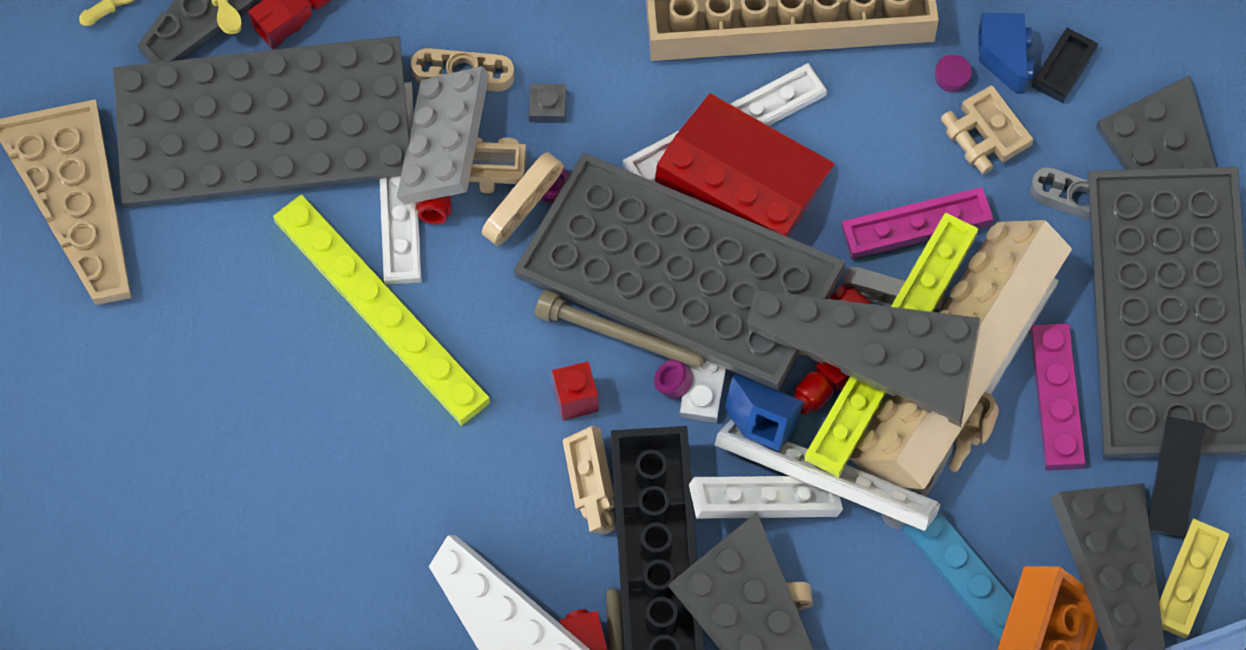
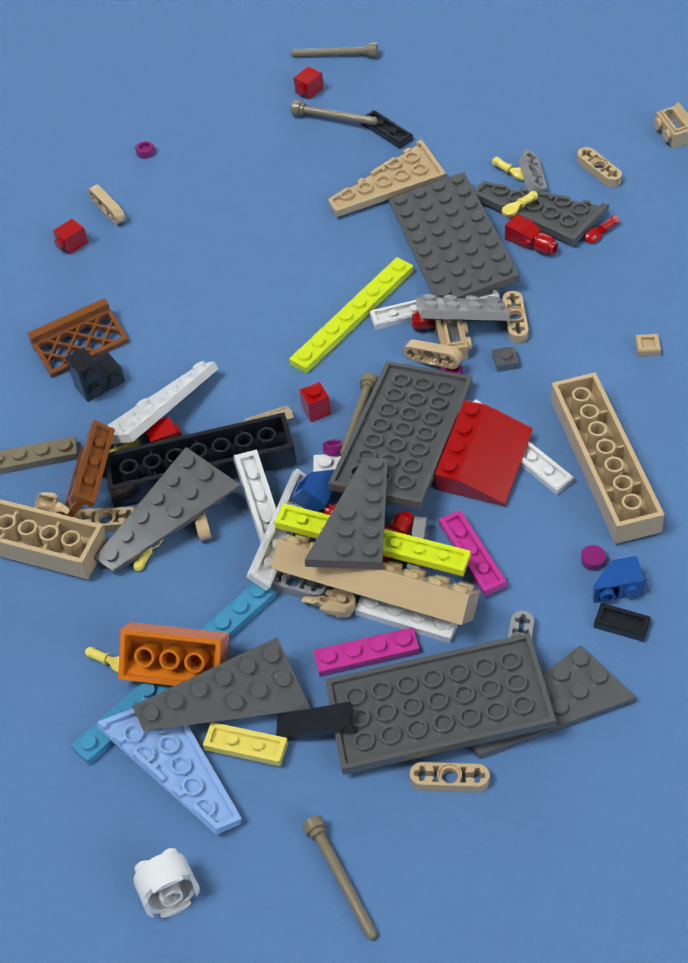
camera: 85 degrees right, 15 degrees down
tan plate [941,85,1034,175] -> none

